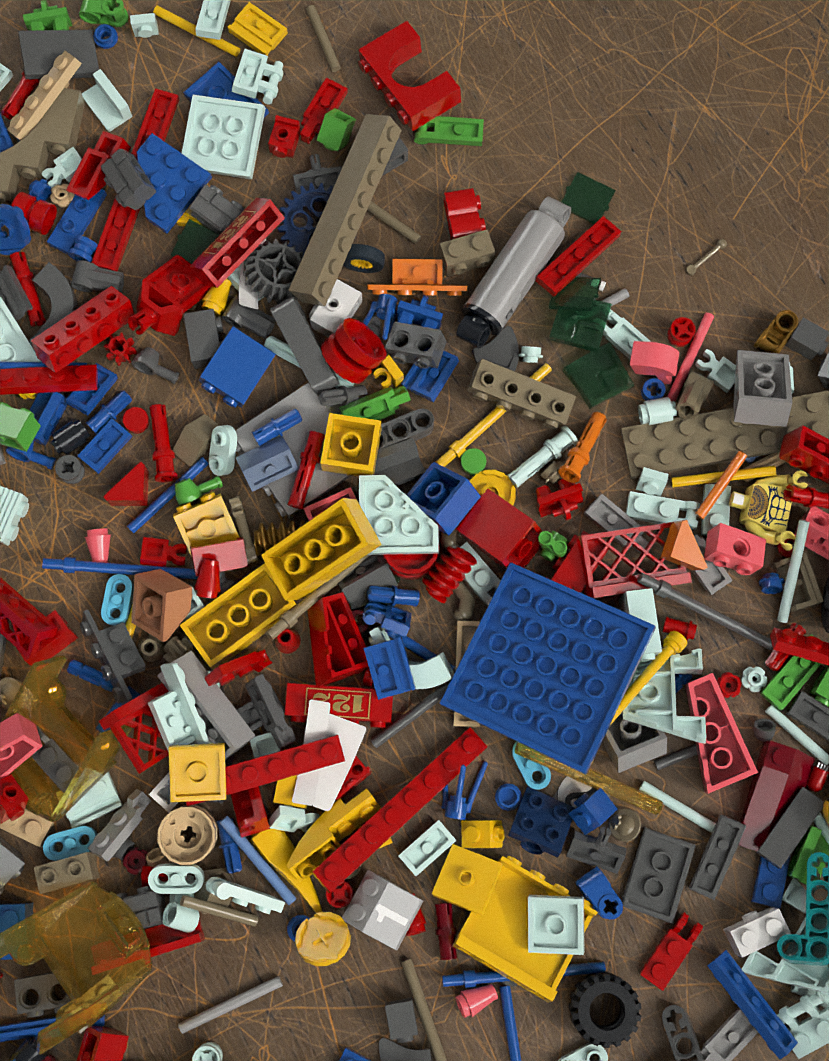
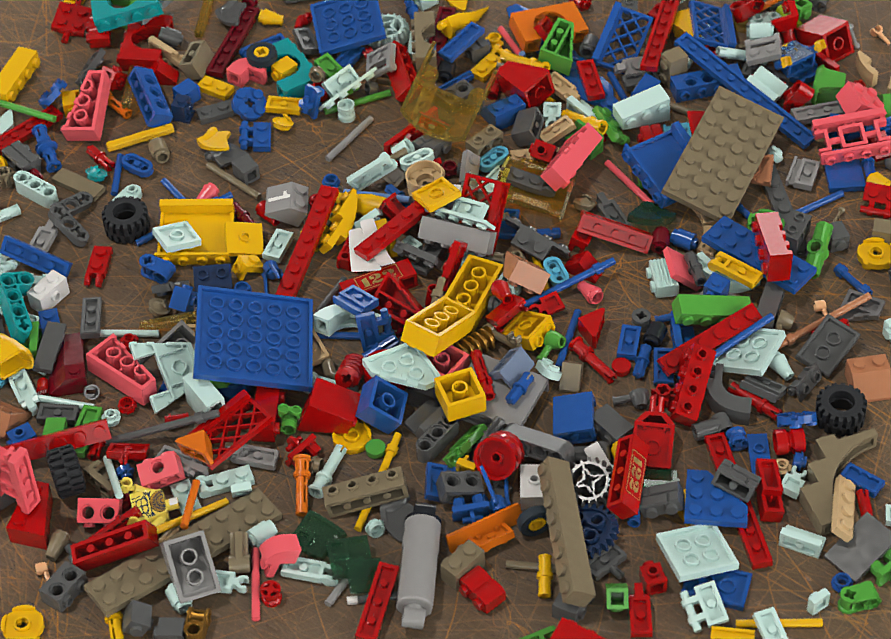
camera: 155 degrees right, 30 degrees down
yellow tile [295,912,351,966] -> none
yellow piece [610,631,687,725] -> none
dark grey tile [621,827,696,923] -> none
none -> red plate [106,443,150,465]
none -> red plate [120,333,139,351]
none -> yellow pin [536,554,553,598]
none -> red slope [564,250,604,284]

